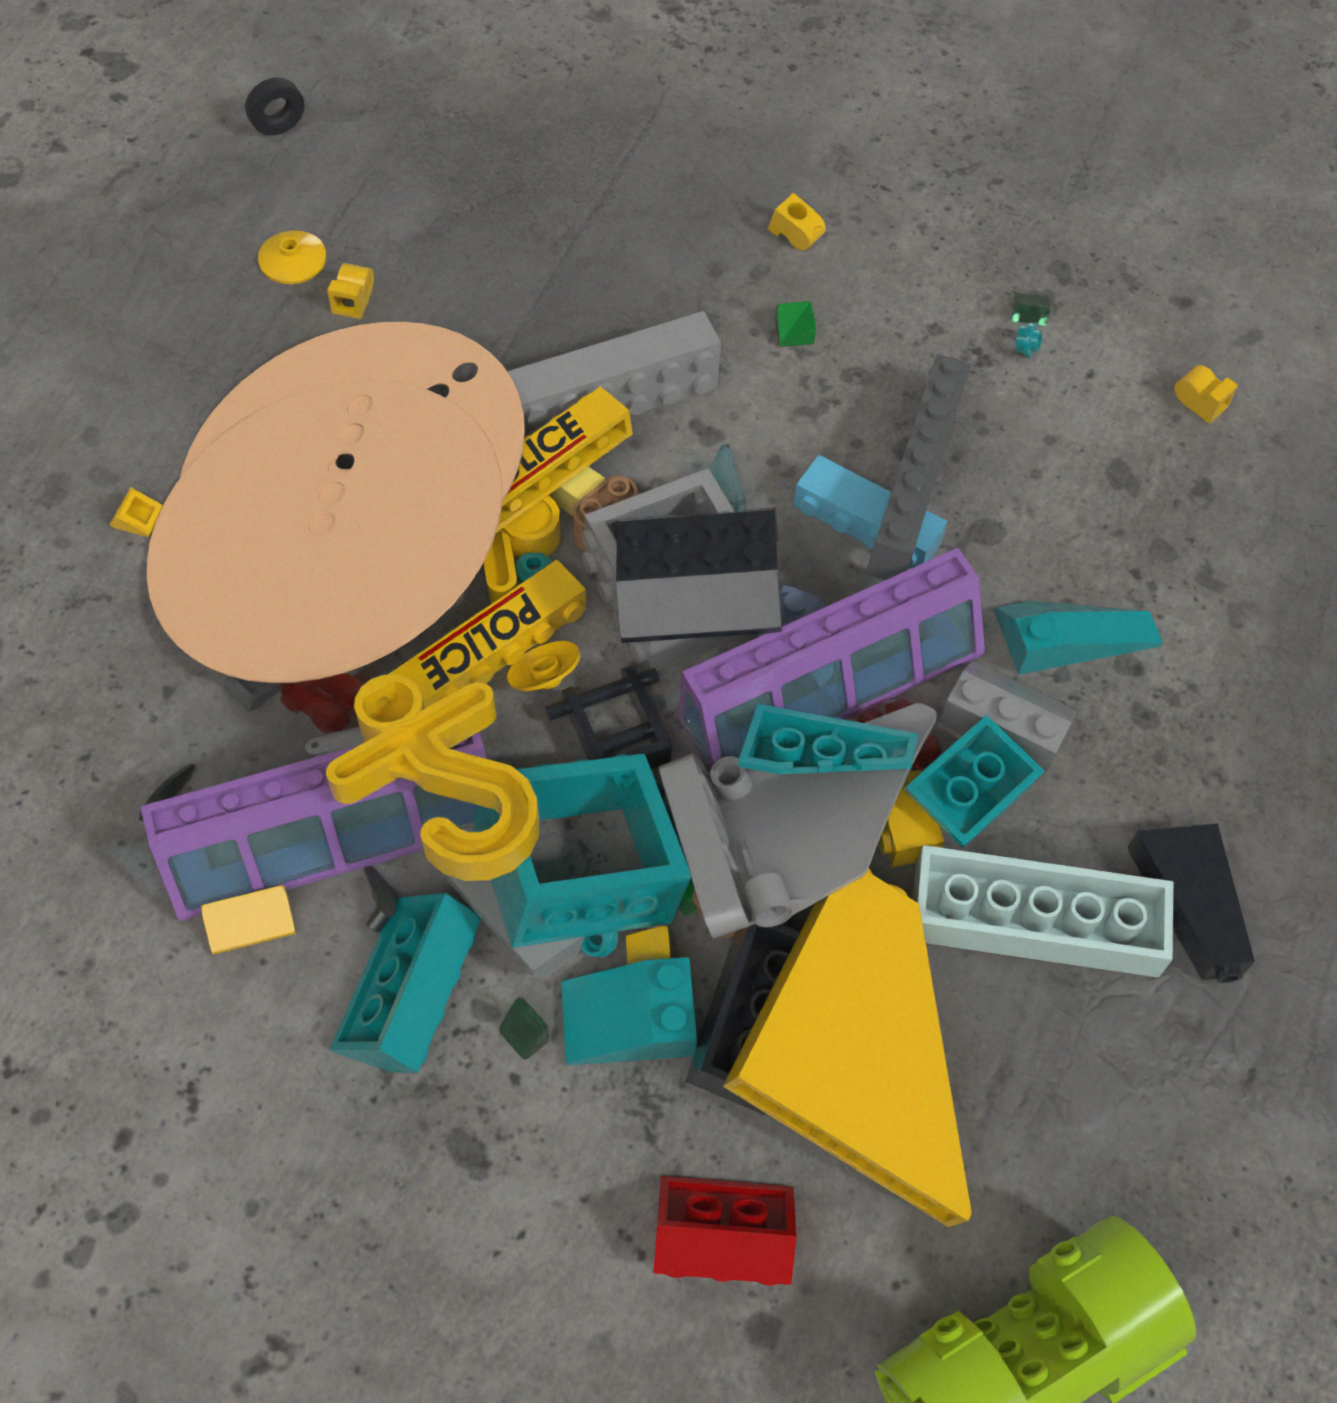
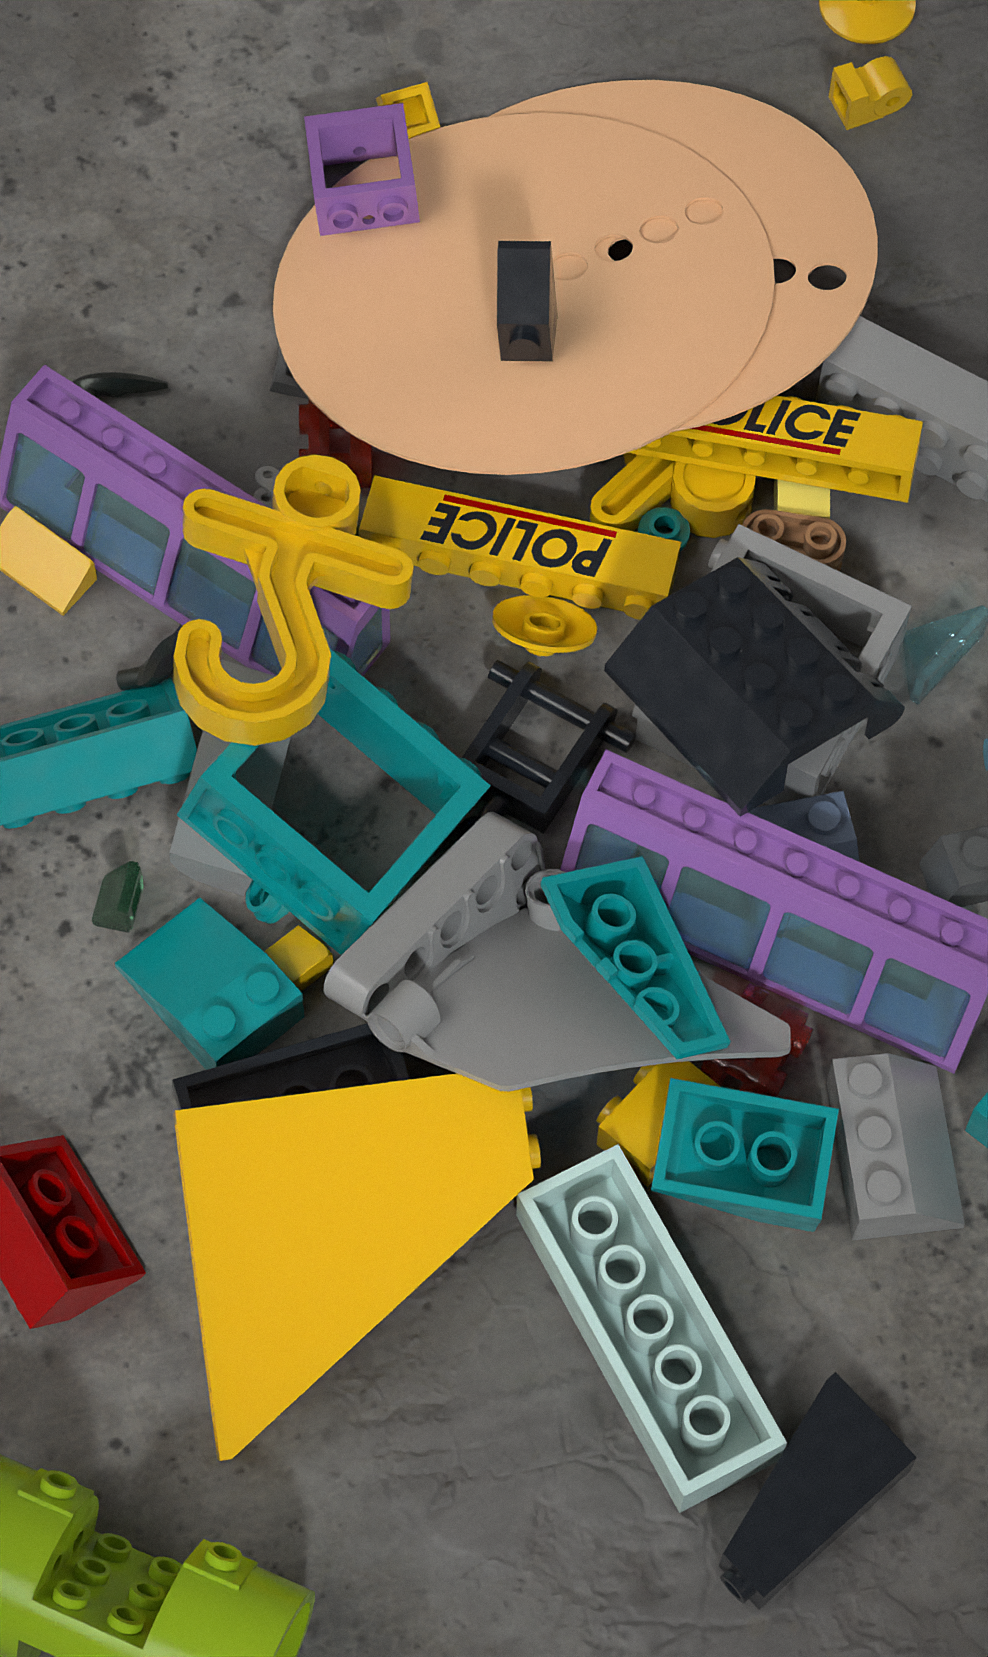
camera: 55 degrees right, 5 degrees up
none -> medium lavender window [304,103,420,236]
none -> black slope [497,241,558,361]

